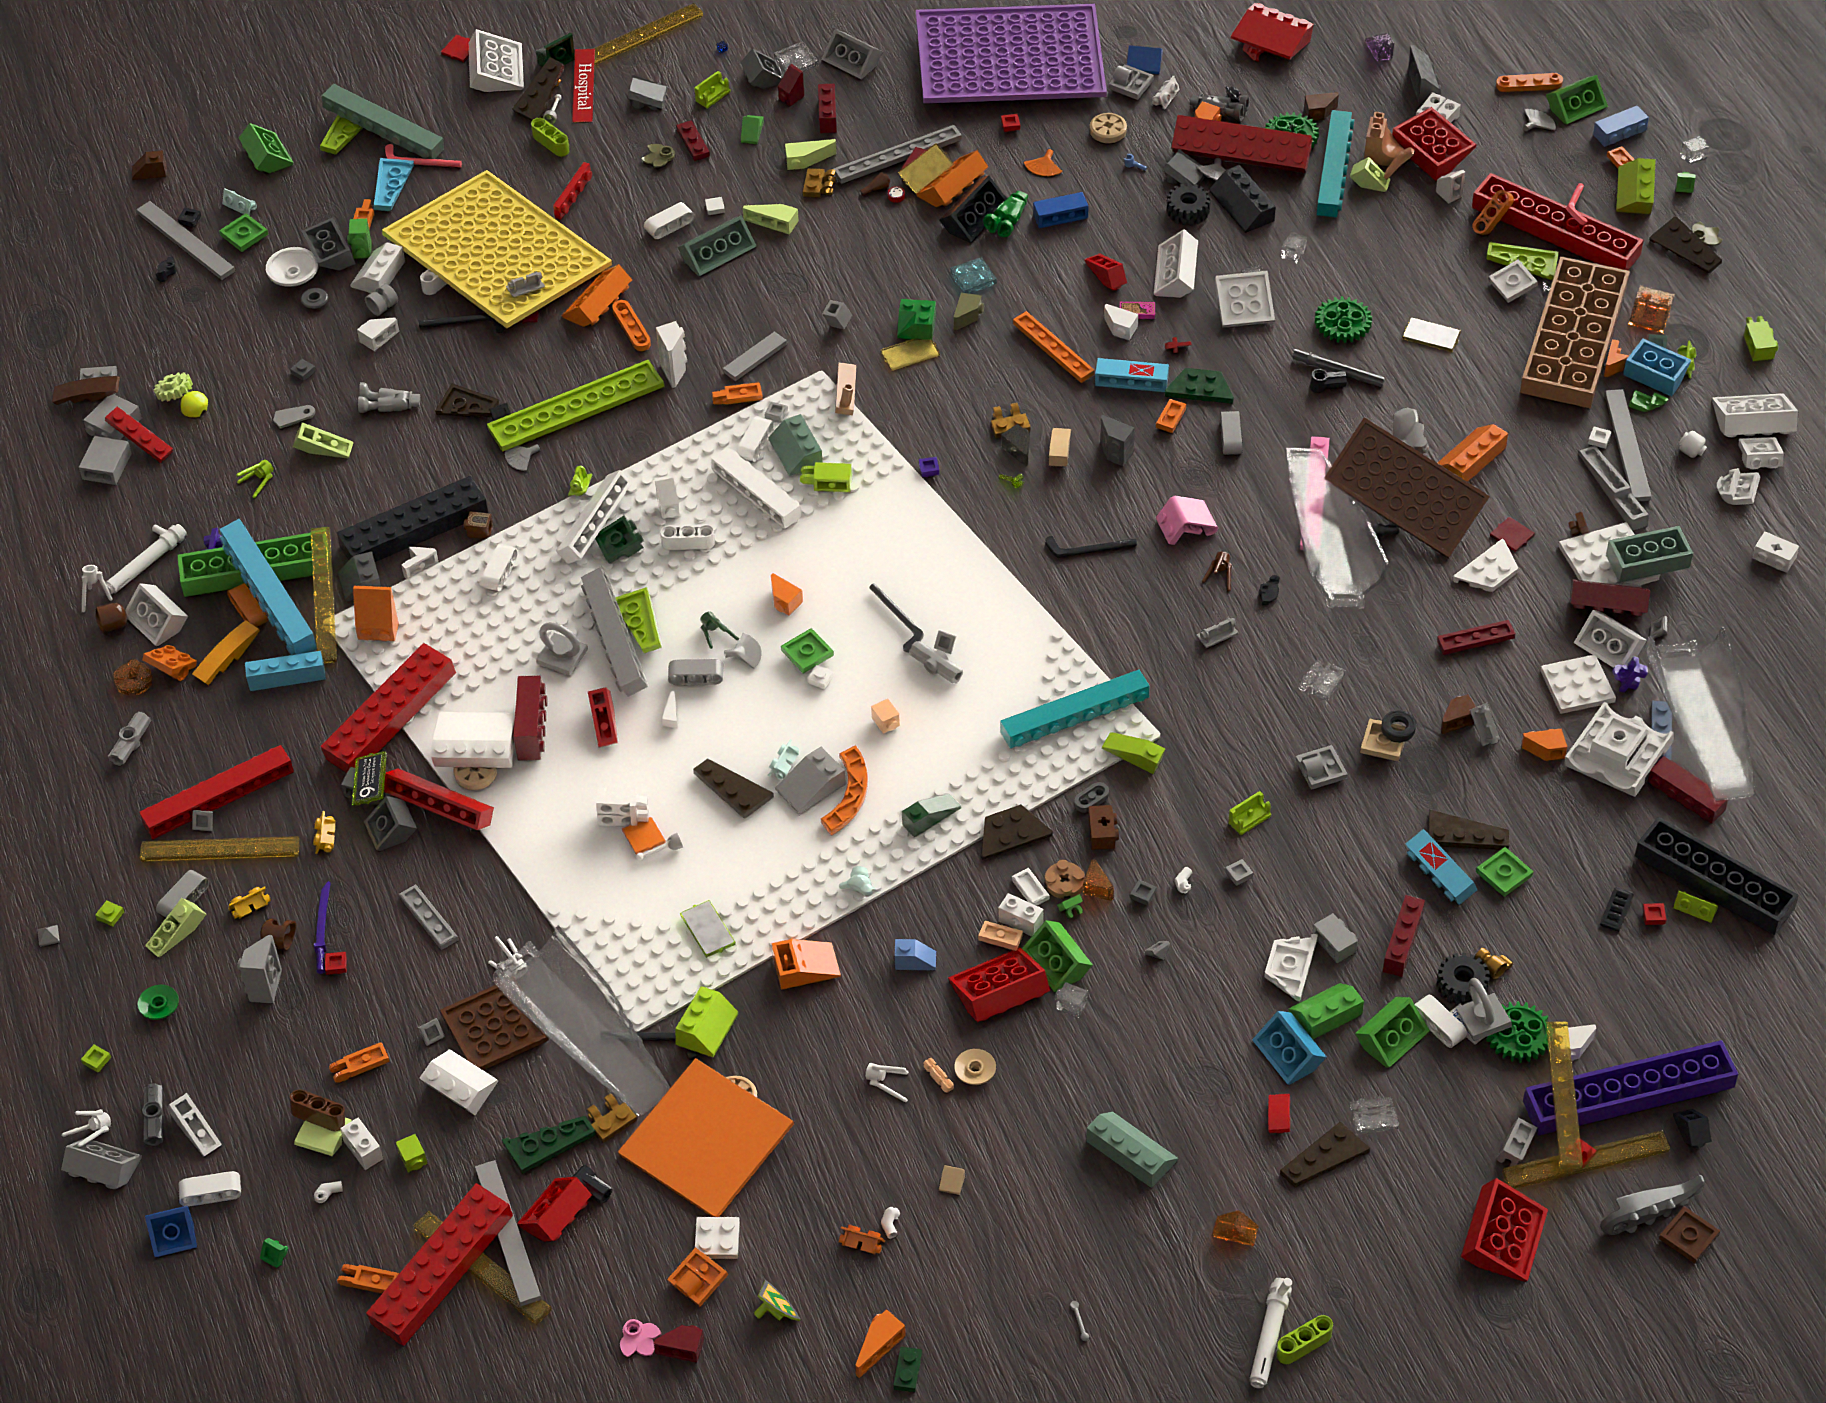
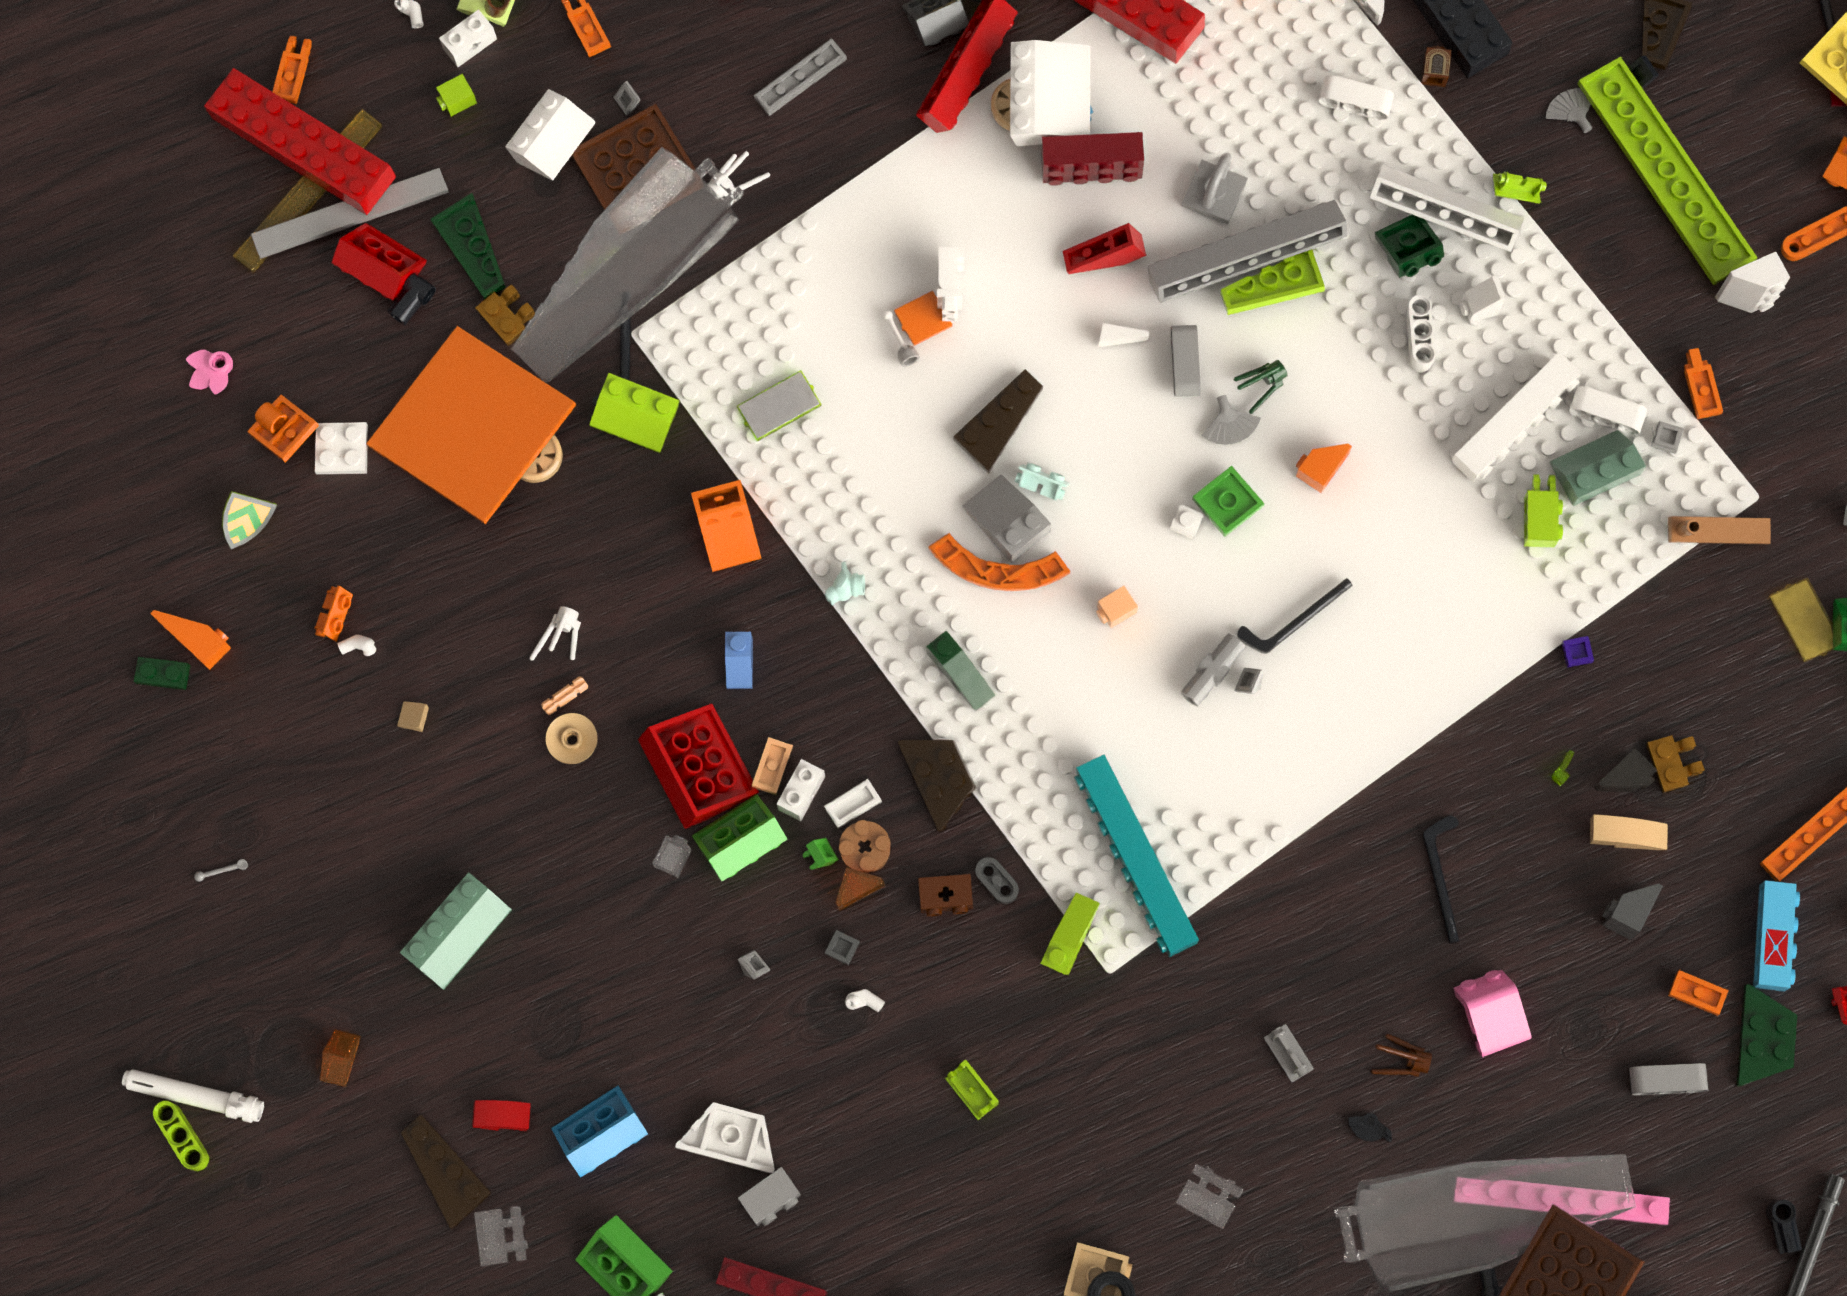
camera: 90 degrees right, 25 degrees up
dark red slope [654,1325,704,1363] -> none
light grey tile [723,331,787,381] -> none
light grey plate [1225,859,1253,886] -> none
bright green slope [1288,983,1364,1039] -> none
light grey plate [1296,745,1348,790] -> none

